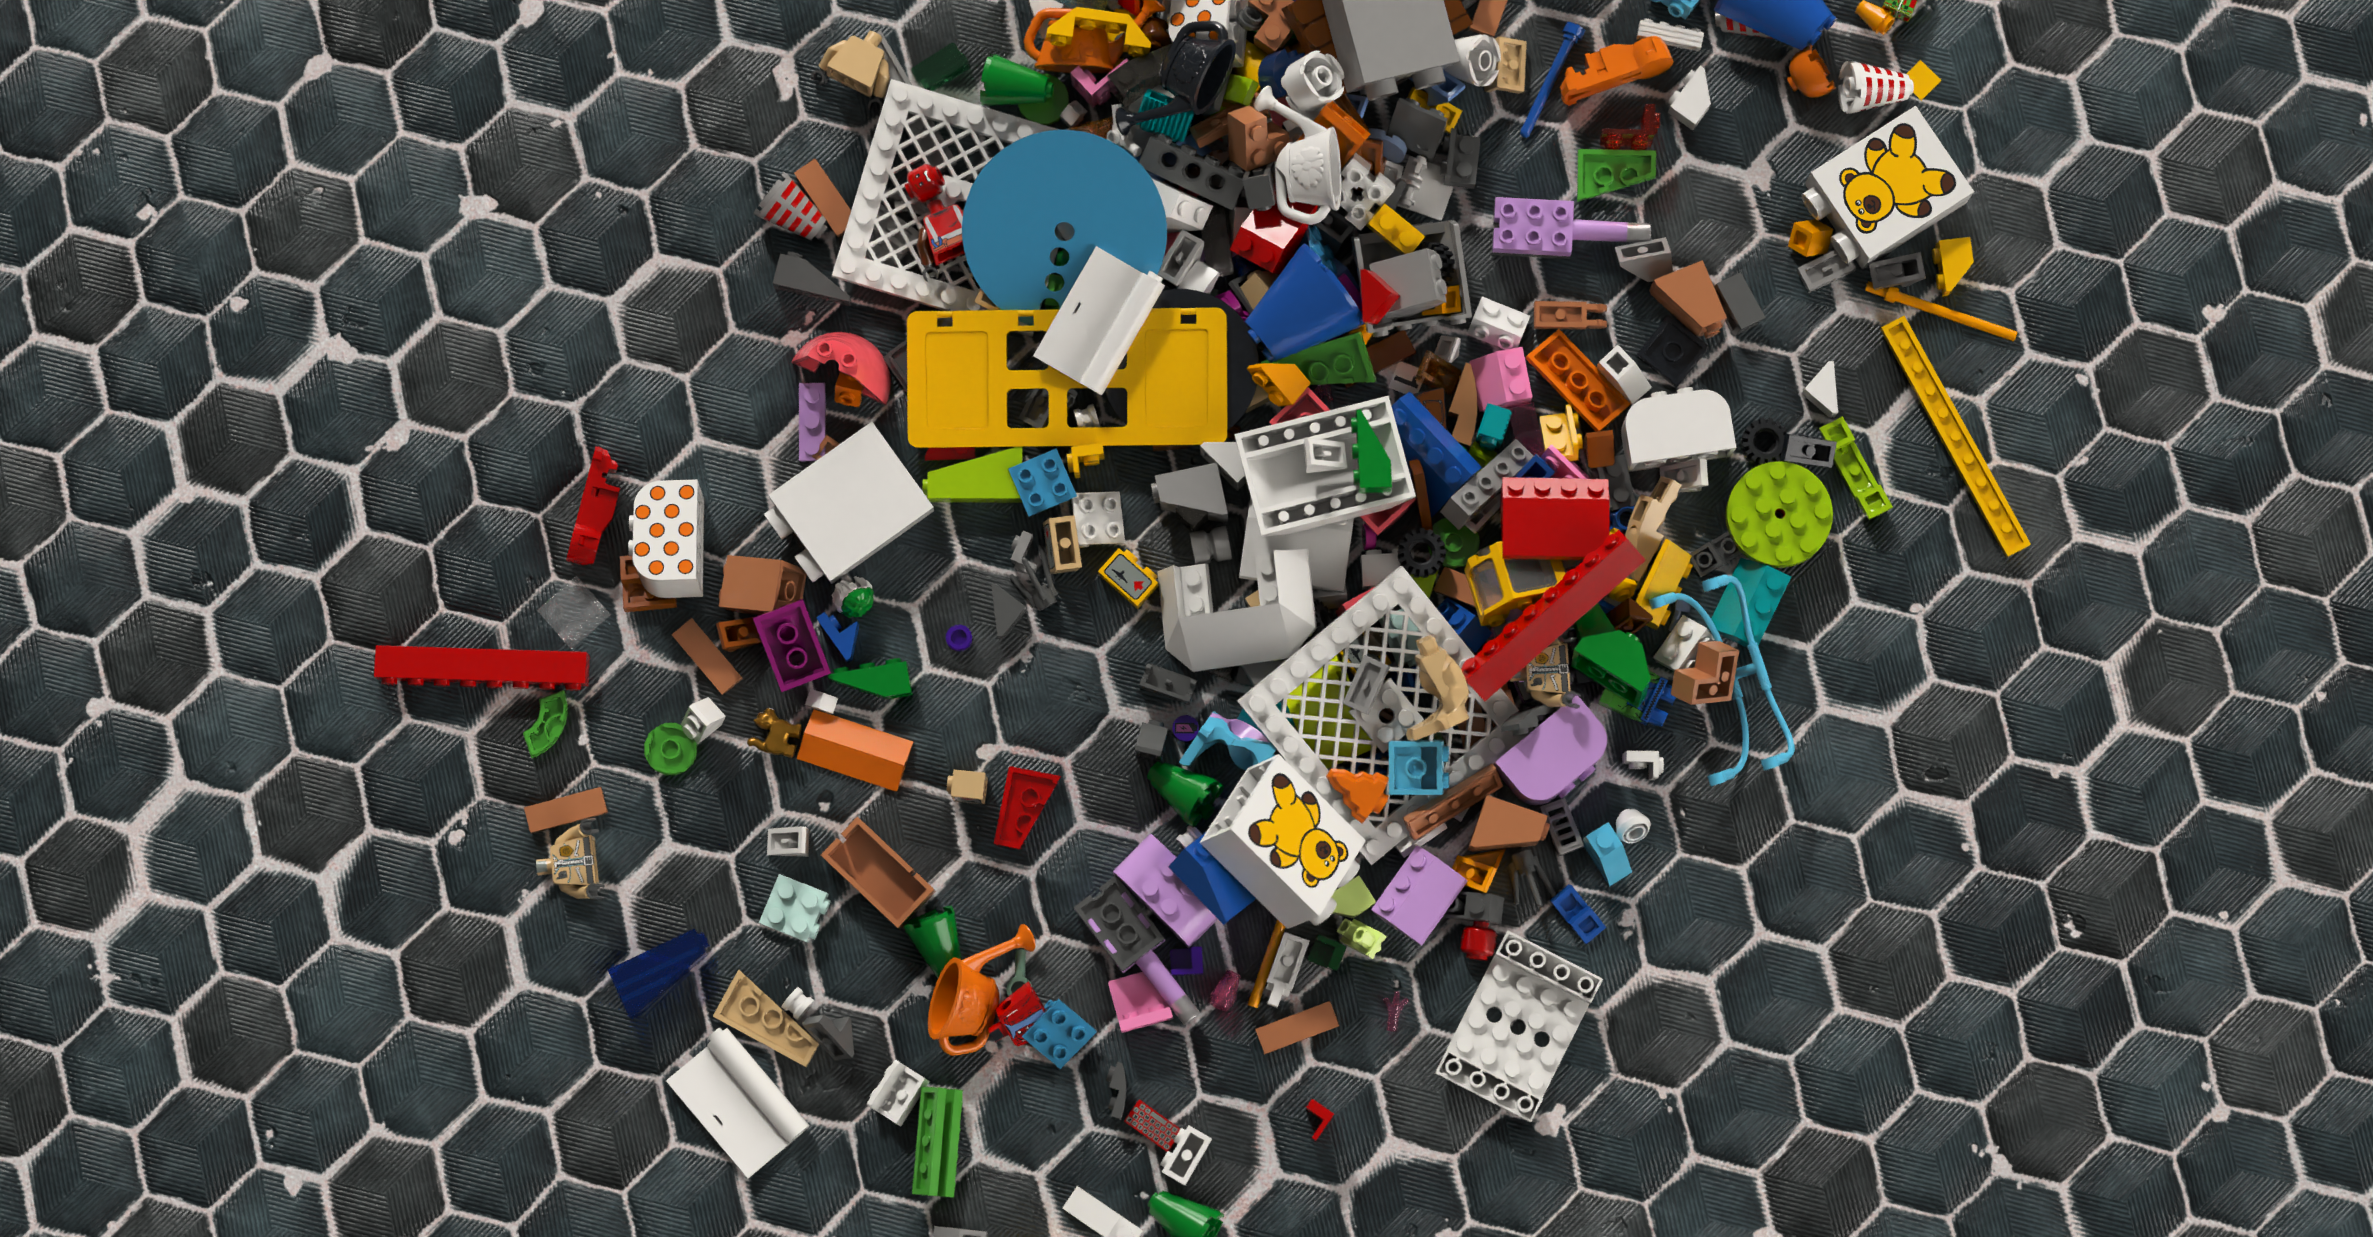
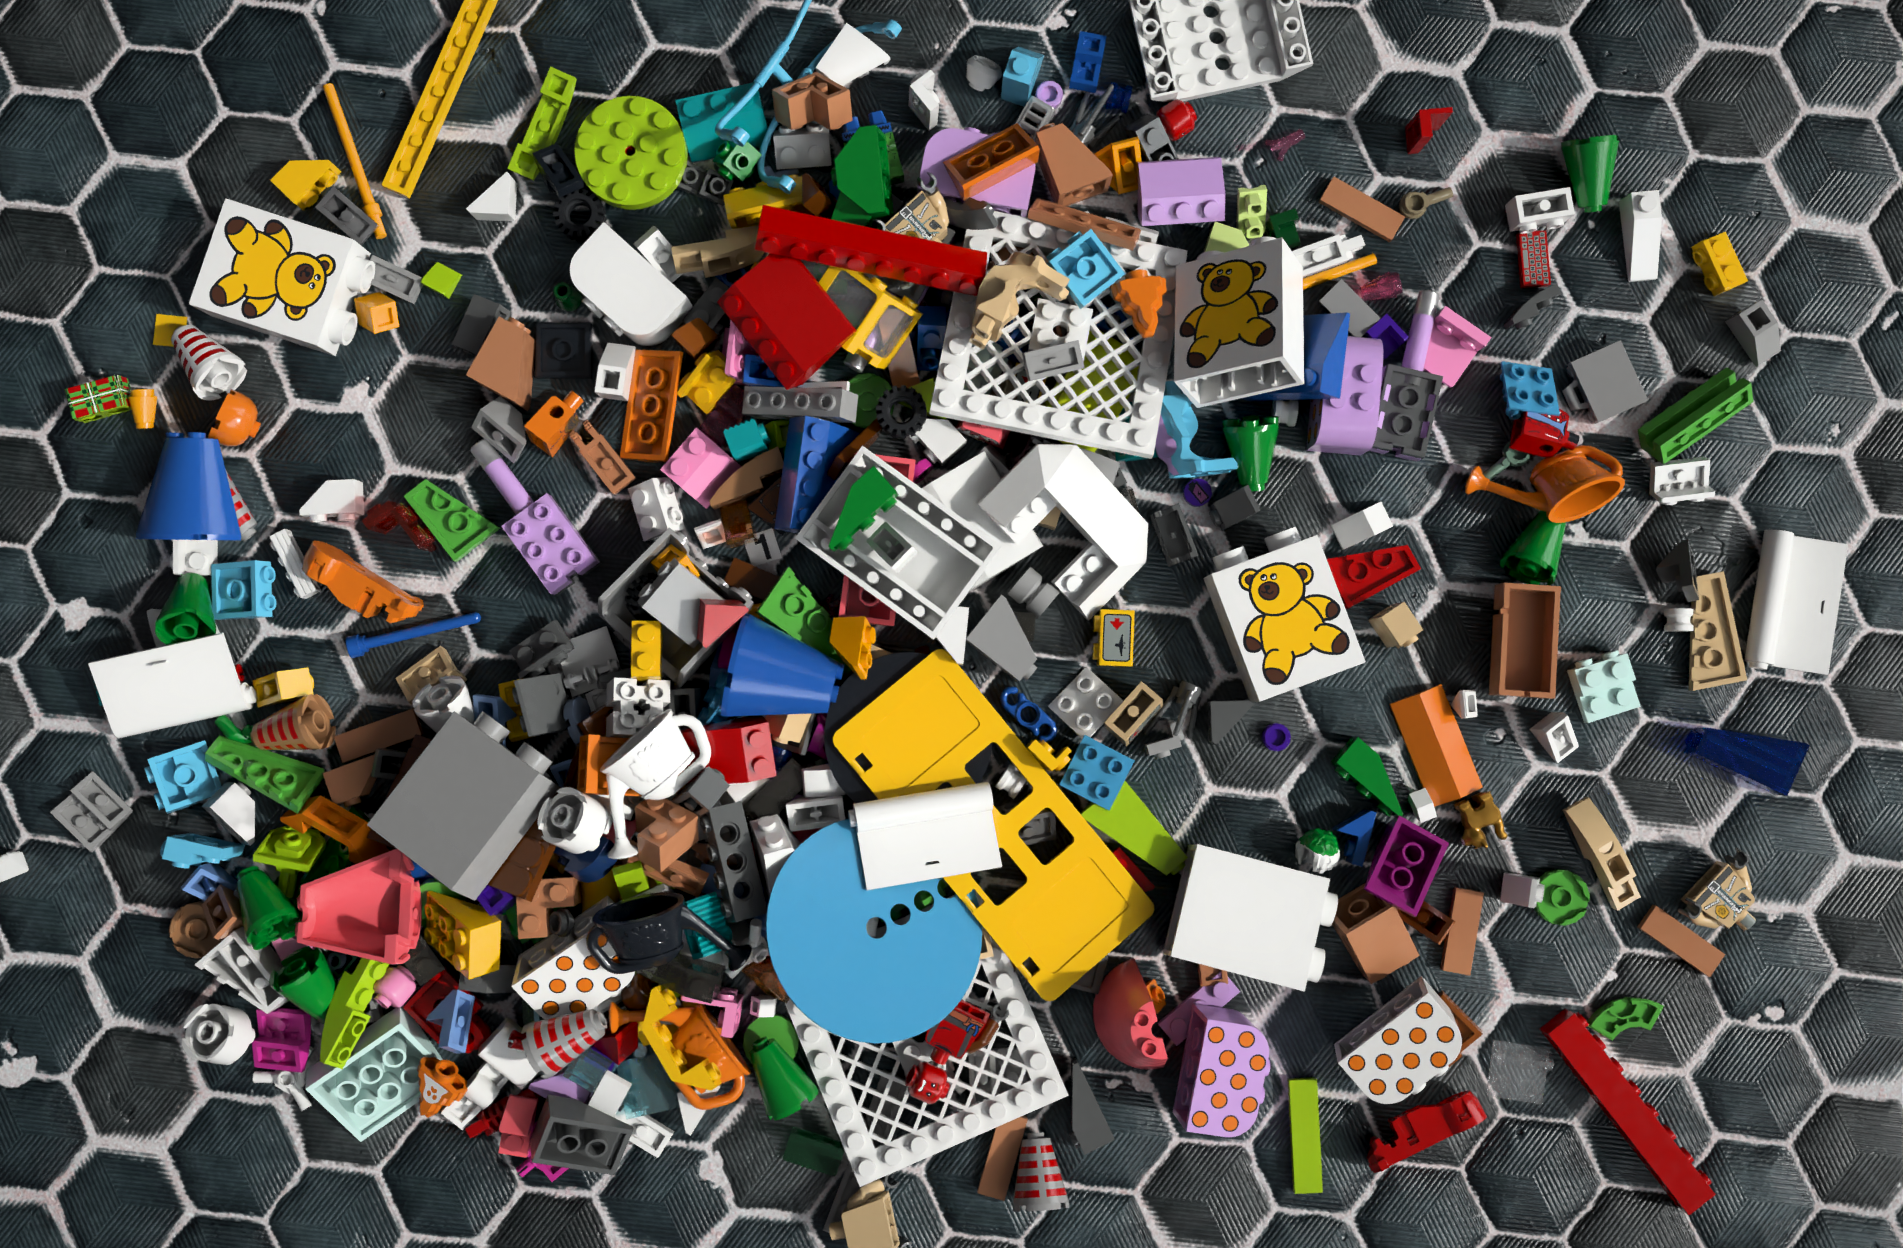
camera: 135 degrees left, 5 degrees up
none -> lime slope [420,262,462,299]
none -> orange torso [524,391,584,458]
none -> dark green cone [554,282,582,311]
none -> green brick [712,140,762,181]
none -> white slope [816,23,891,87]
none -> orange slope [943,123,1040,201]
none -> blue piece [1000,686,1057,743]
none -> lavender tile [1035,81,1063,109]
none -> clear blue wheel [1105,81,1133,114]
none -> lavender brick [1173,1003,1270,1137]
none -> brick [1203,527,1366,702]
none -> lime tile [1287,1077,1323,1194]
none -> light grey hinge [1319,279,1380,337]
none -> white slope [1331,502,1393,550]
none -> dark tan plate [1399,187,1453,219]
none -> white slope [1451,689,1478,718]
none -> light grey piece [1562,340,1648,424]
none -> tan slope [1563,797,1641,911]

